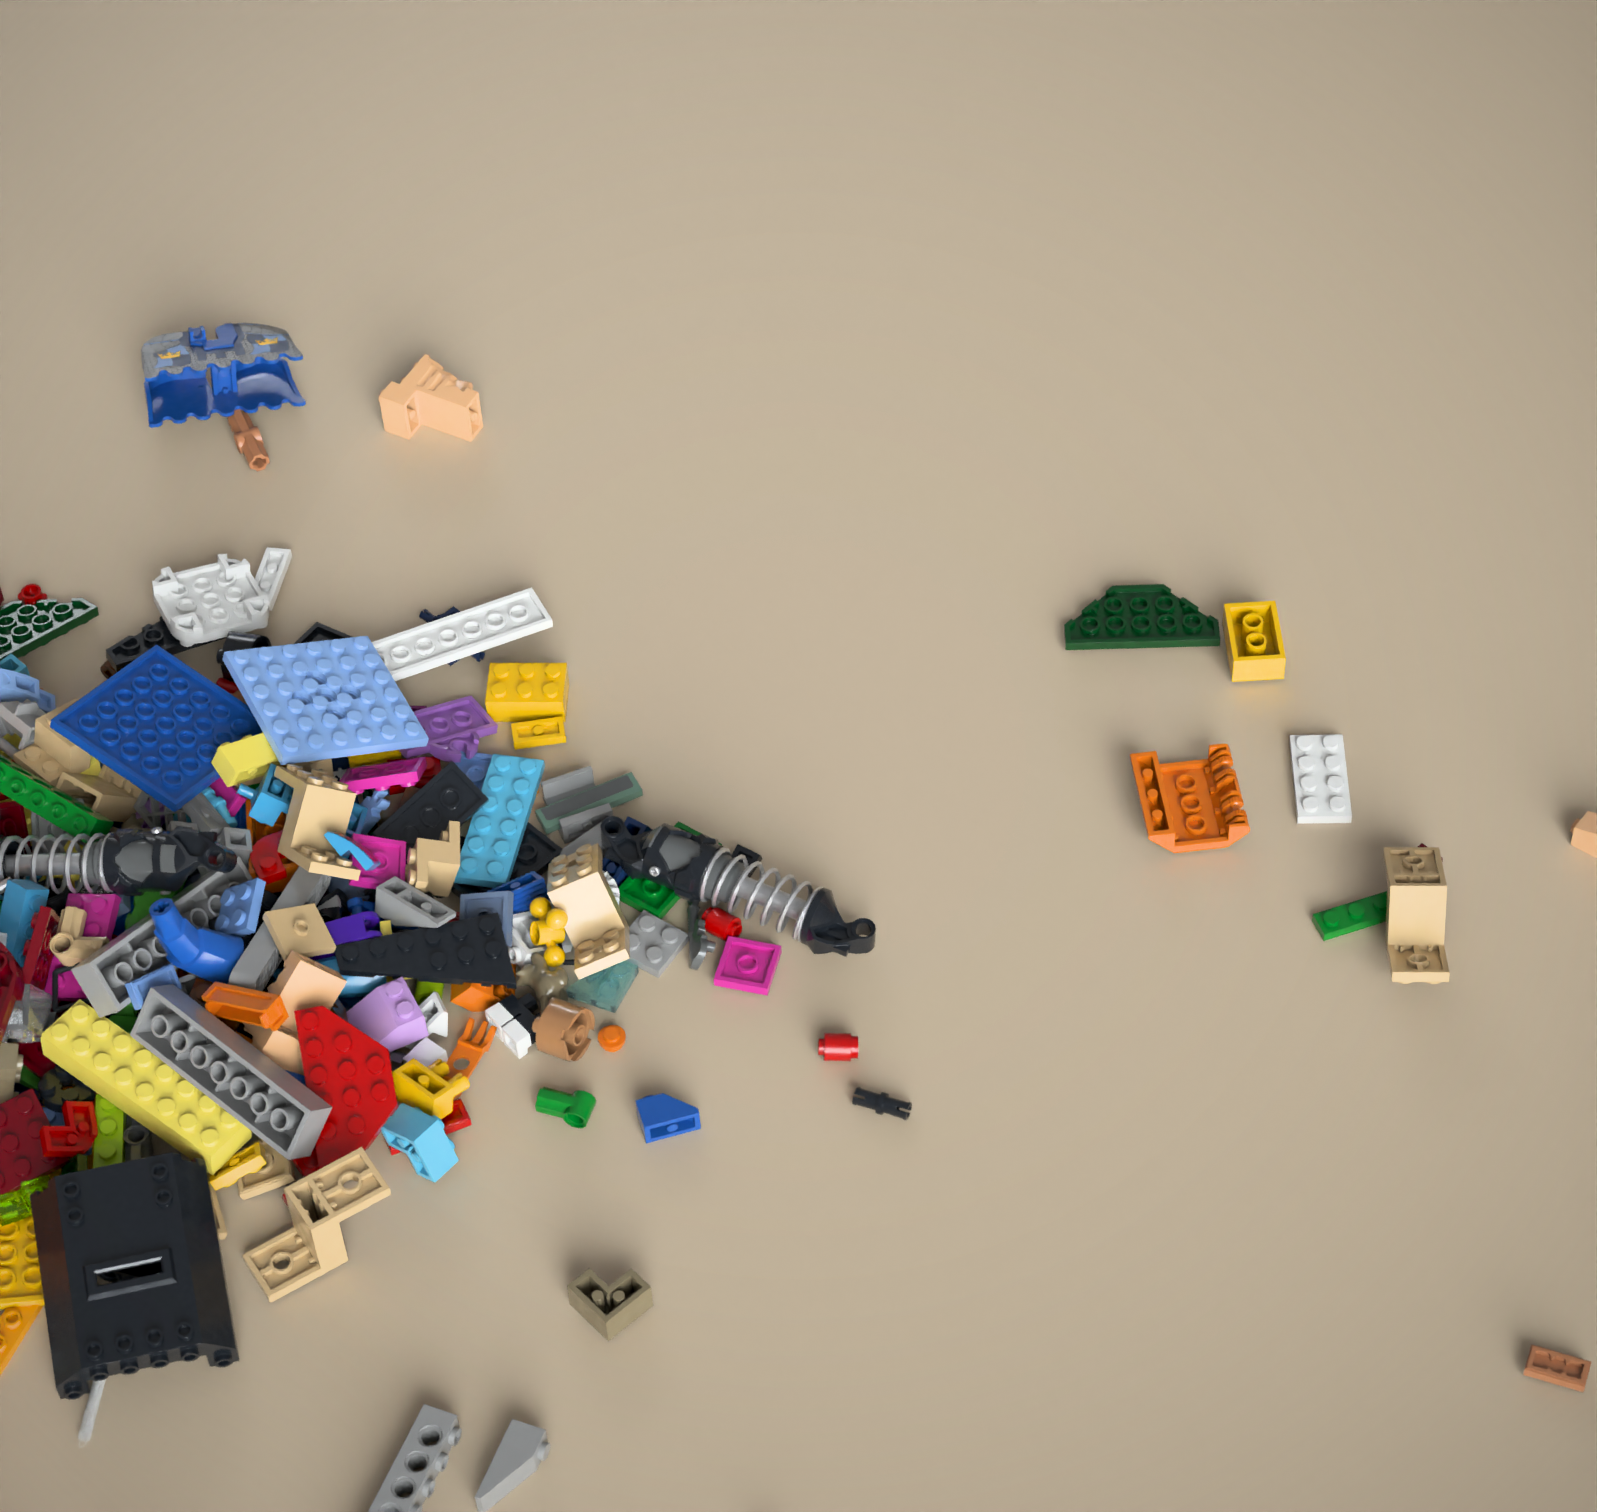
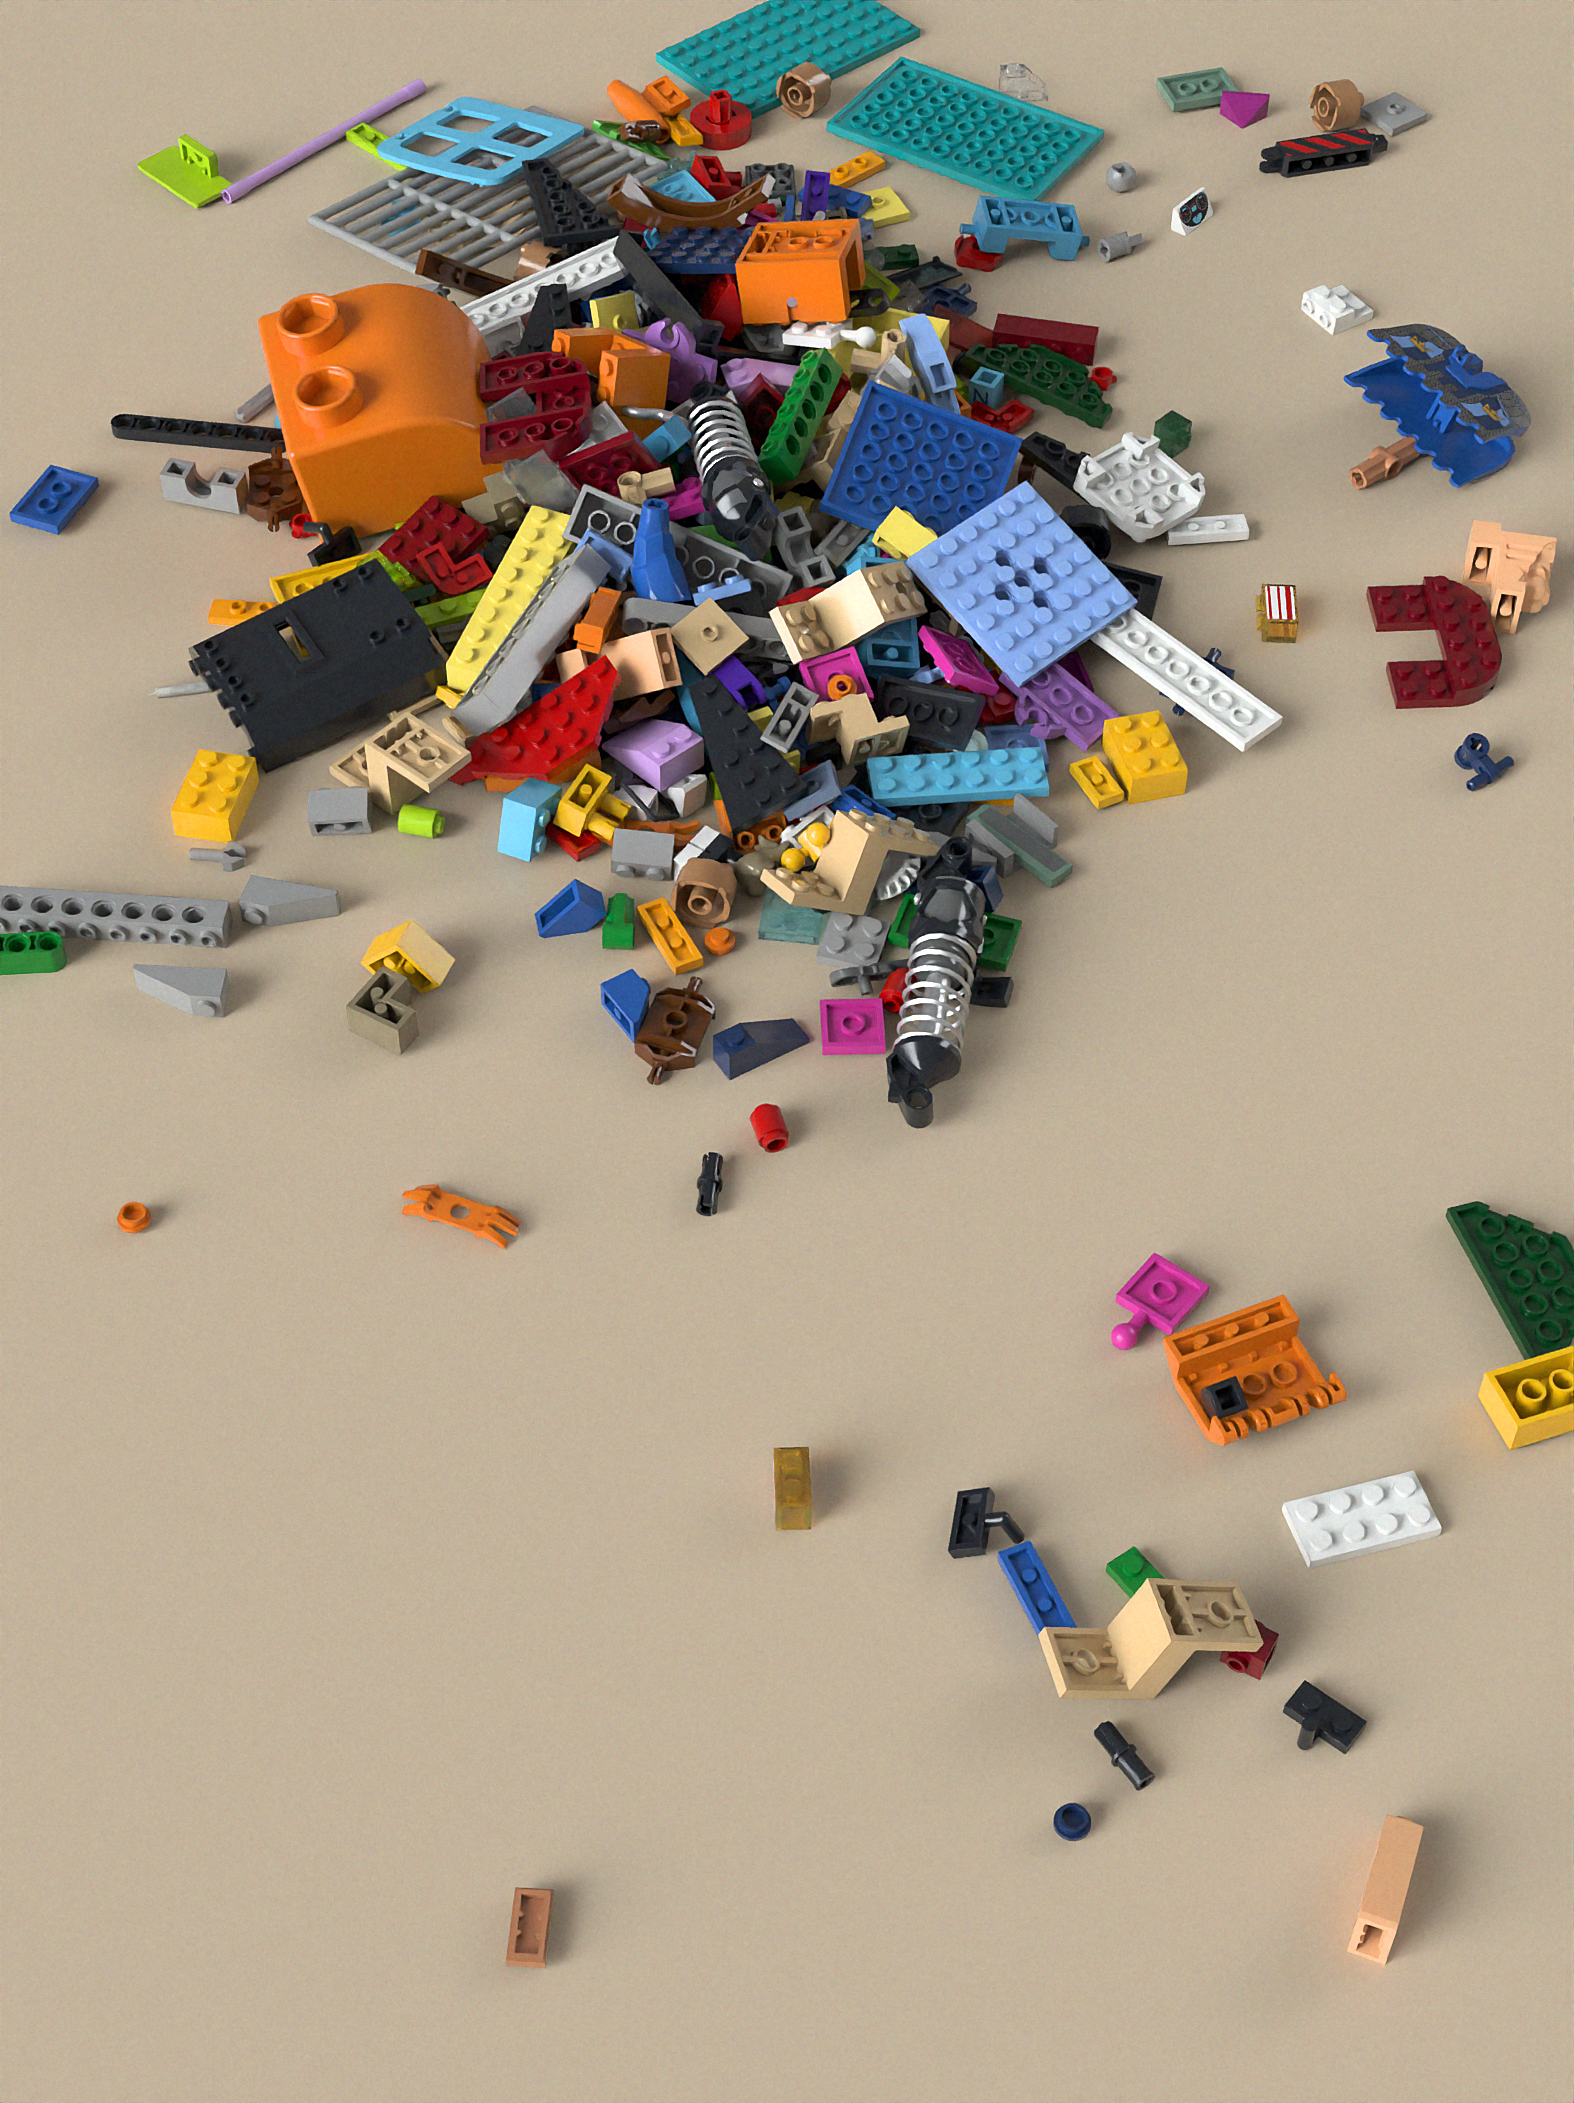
camera: 70 degrees right, 0 degrees up
slope [324,832,381,871] -> none
none -> yellow brick [171,749,259,843]
none -> light grey bar [189,841,247,872]
none -> light grey slope [239,875,341,927]
none -> light grey brick [308,786,372,836]
none -> yellow brick [360,919,455,994]
none -> lime brick [398,804,445,839]
none -> orange piece [401,1184,520,1249]
none -> blue slope [535,879,607,938]
none -> light grey brick [611,828,675,881]
none -> black piece [620,779,680,822]
none -> reddish brown plate [634,976,716,1085]
none -> light orange plate [637,897,703,976]
none -> dark blue slope [713,1018,810,1080]
none -> clear yellow brick [773,1447,812,1531]
none -> orange plate [827,675,857,701]
none -> black plate [948,1487,1025,1559]
none -> red plate [971,399,1034,434]
none -> blue plate [997,1541,1077,1640]
none -> dark blue plate [1053,1803,1091,1841]
none -> black axle [1094,1721,1155,1791]
none -> dark pink plate [1111,1252,1210,1350]
none -> clear green brick [1153,410,1192,458]
none -> black brick [1201,1376,1249,1420]
none -> brick [1255,584,1299,643]
none -> black plate [1283,1680,1367,1754]
none -> white plate [1301,285,1374,335]
none -> dark red plate [1366,575,1502,709]
none -> dark blue piece [1454,733,1514,791]

